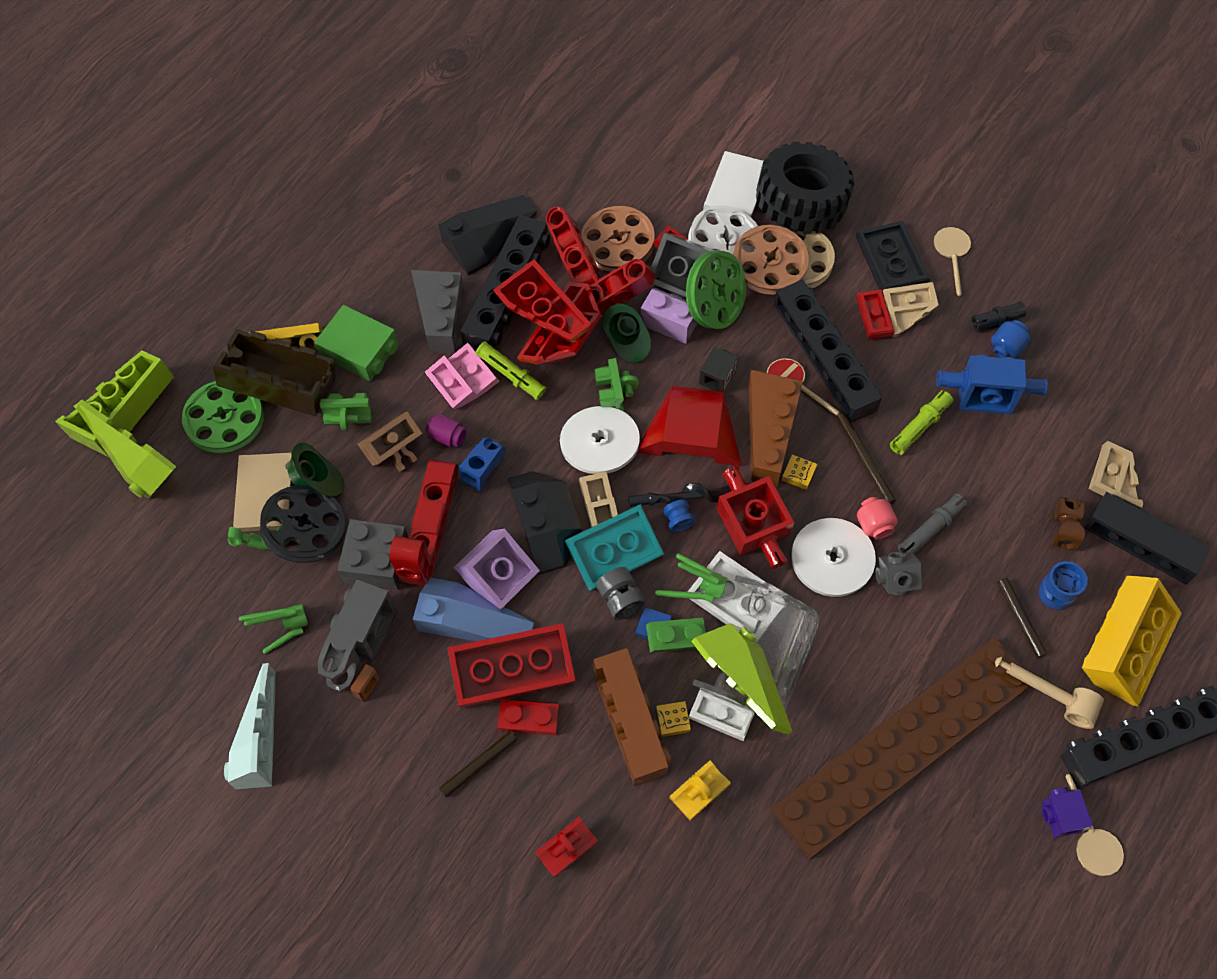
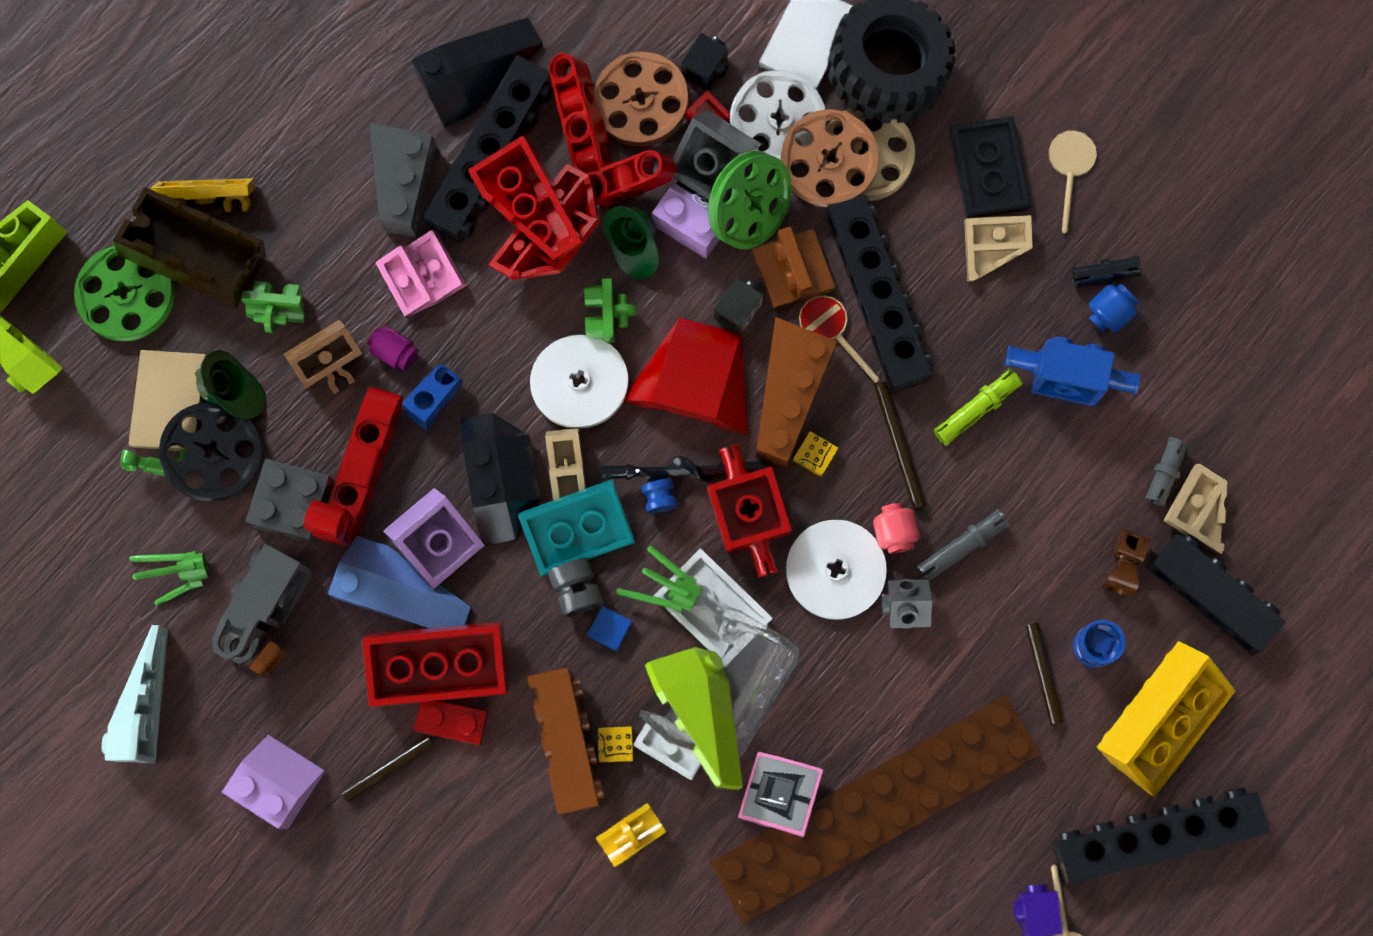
camera: 10 degrees right, 15 degrees up
bright green brick [314,305,398,381] -> none
lime pin [475,341,547,400] -> none
red hips [535,817,598,878] -> none
bright green plate [646,618,706,653] -> none
red plate [856,289,895,340] -> none
tan piece [995,657,1104,729] -> none
none -> lavender slope [222,735,325,829]
none -> black brick [681,33,730,91]
none -> slope [738,752,823,837]
none -> dark orange bracket [752,226,835,311]
none -> dark grey pin [1144,437,1189,506]

